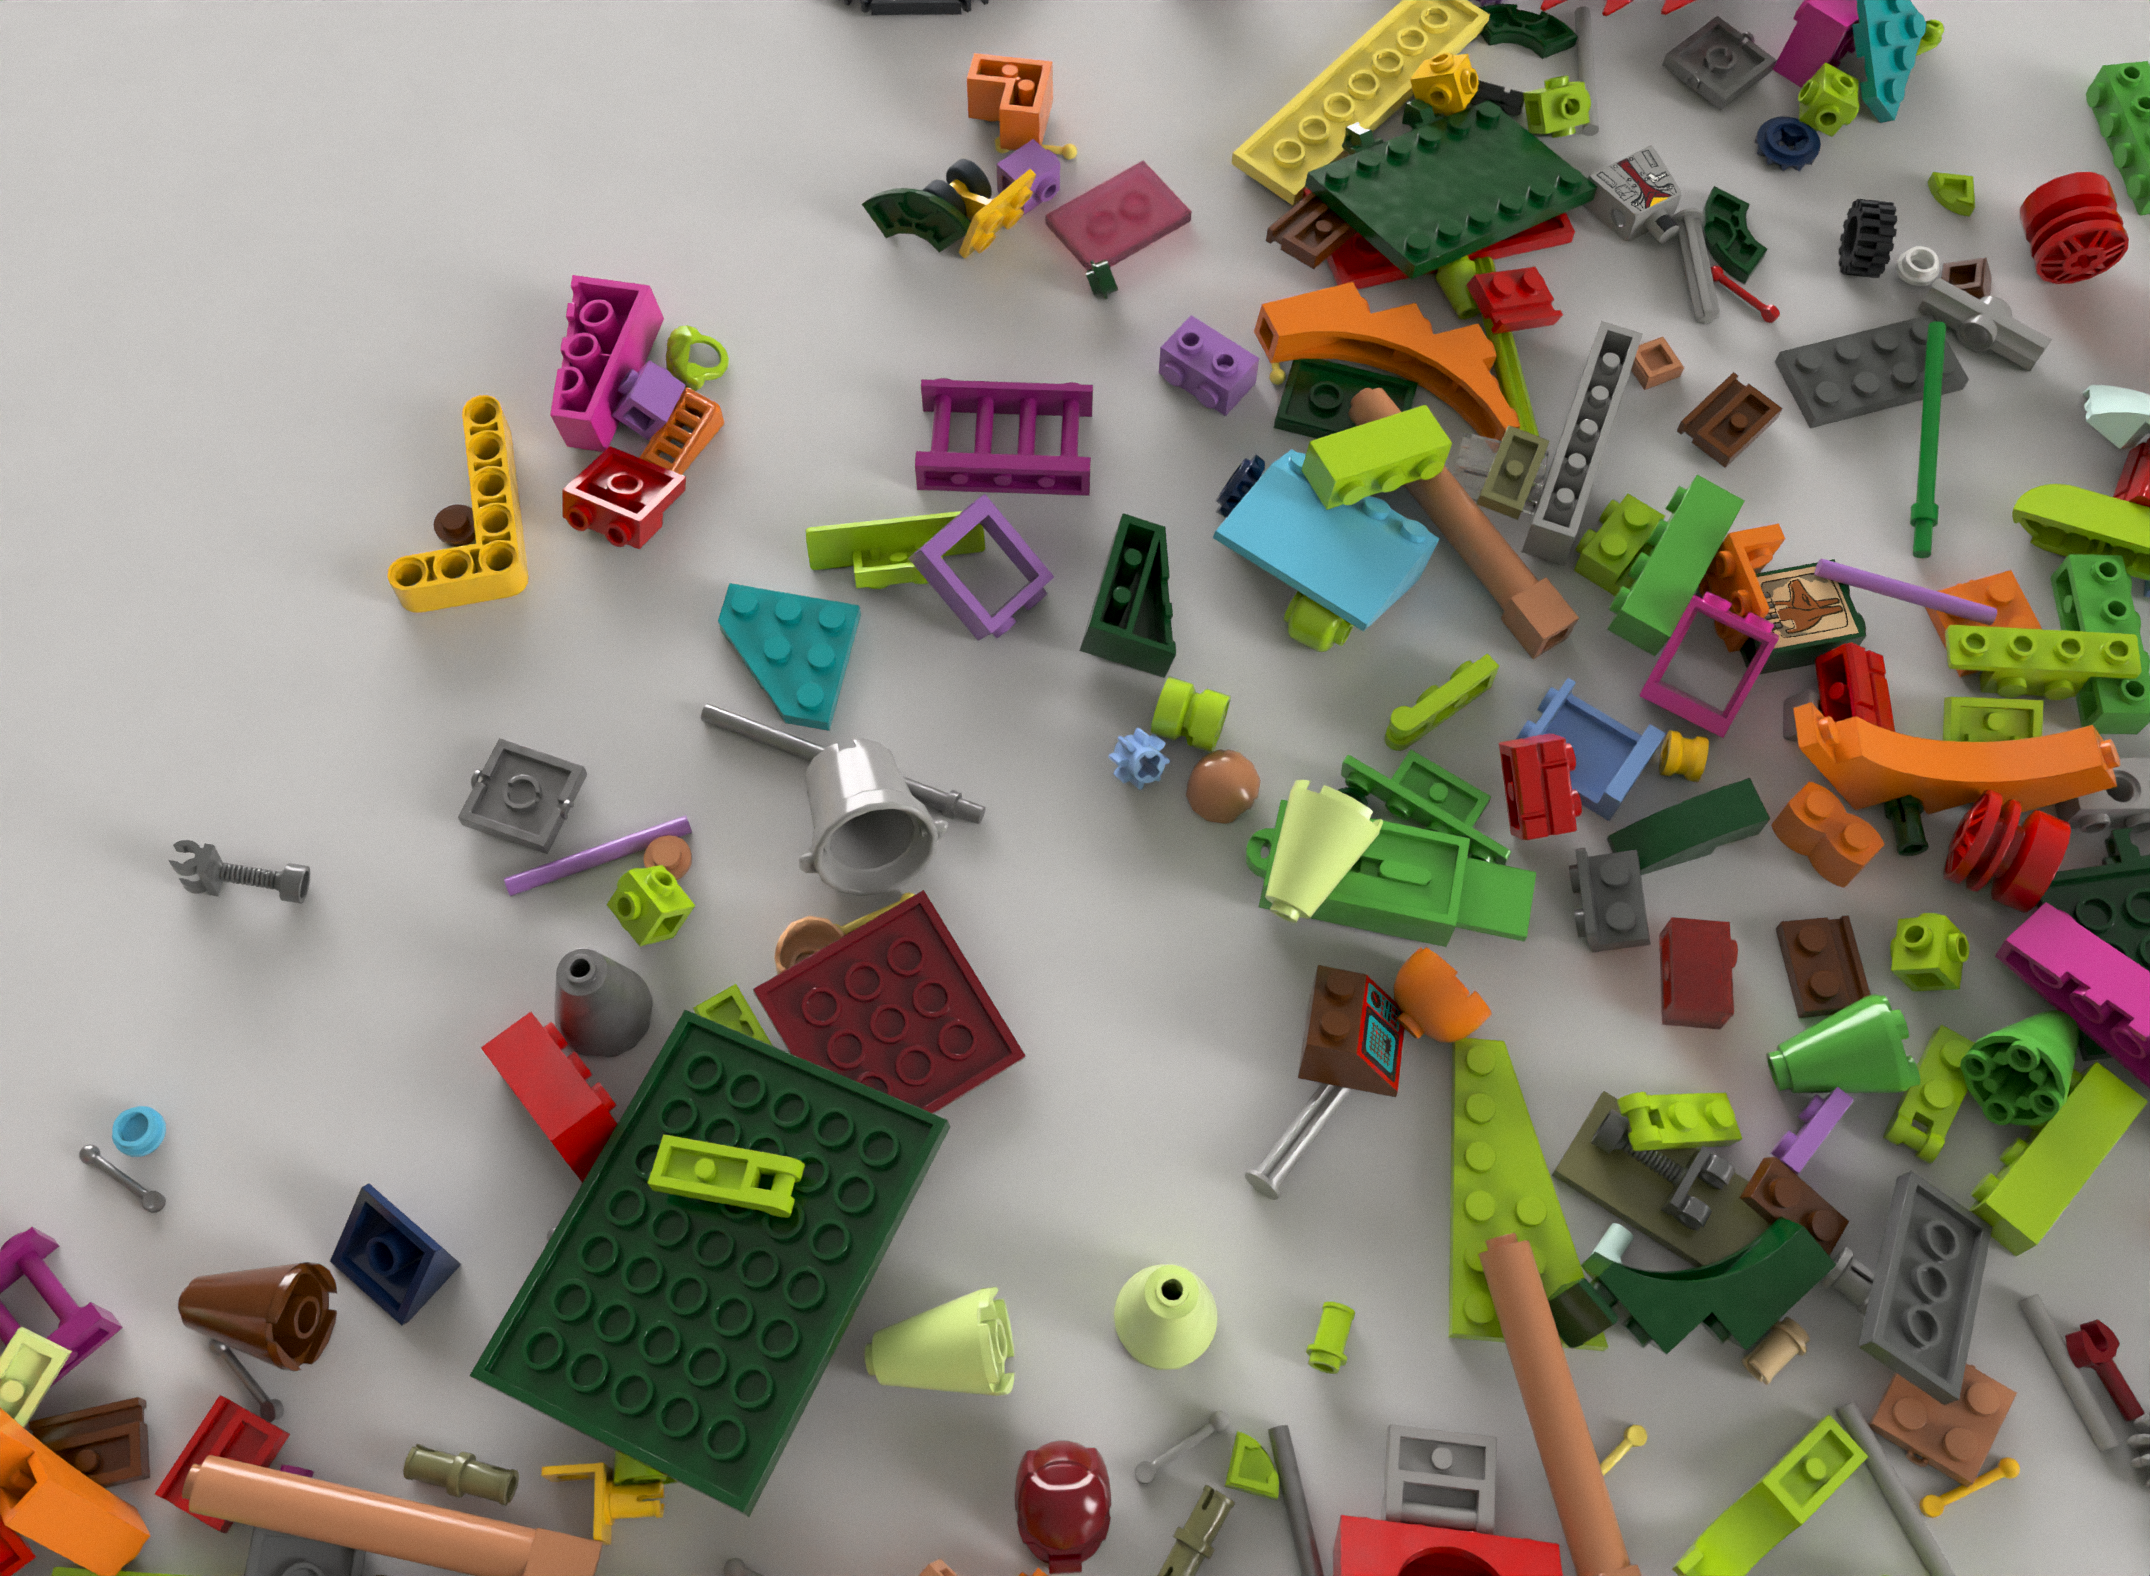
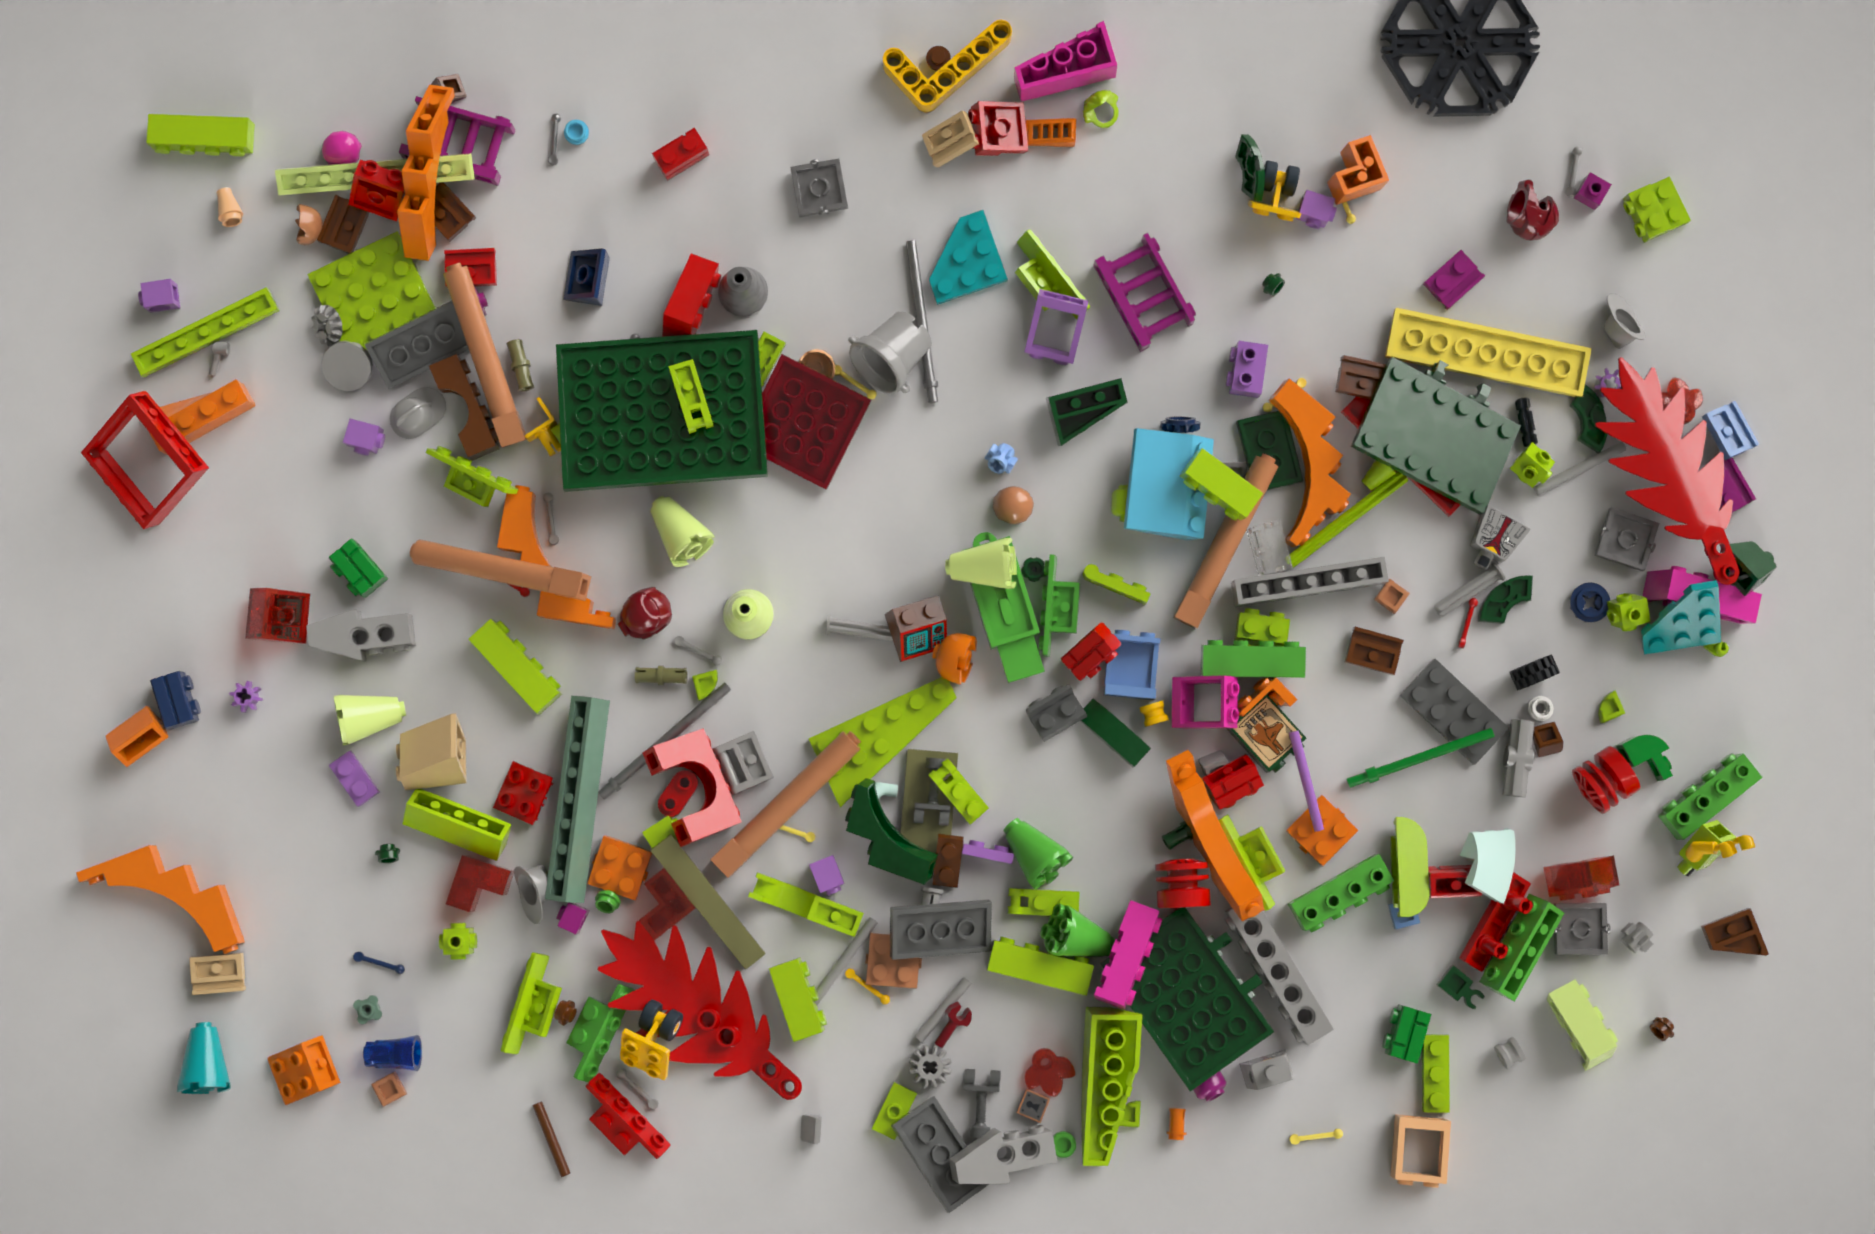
camera: 55 degrees right, 20 degrees up
dark grey bar [168,840,310,904] -> none
reddish brown cone [178,1262,337,1372] -> none
flat silver hinge [208,1339,284,1422] -> none
medium lavender bar [504,815,692,896] -> none
lime brick [606,865,696,946] -> none
medium lavender brick [611,360,686,440] -> none
nougat plate [644,835,692,880] -> none
clear pink tile [1046,160,1192,271] -> none
lime wheel [1151,676,1231,752] -> none
lime pin [1306,1301,1355,1374] -> none
yellow brick [1410,52,1478,116] -> none
red plate [1466,267,1563,334] -> none
olive plate [1476,425,1550,520] -> none
dark green slope [1548,1278,1619,1349] -> none
clear red brick [1659,917,1738,1030] -> none
tan pin [1741,1317,1810,1385] -> none
orange brick [1771,781,1885,888] -> none
reddish brown plate [1775,915,1871,1018] -> none
lime brick [1890,913,1969,992] -> none
lime bracket [1945,625,2142,700] -> none
none -> red brick [652,128,709,181]
none -> medium lavender brick [809,855,844,896]
none -> tan plate [922,110,979,168]
none -> magenta plate [1423,250,1485,310]
none -> green brick [1615,735,1673,781]

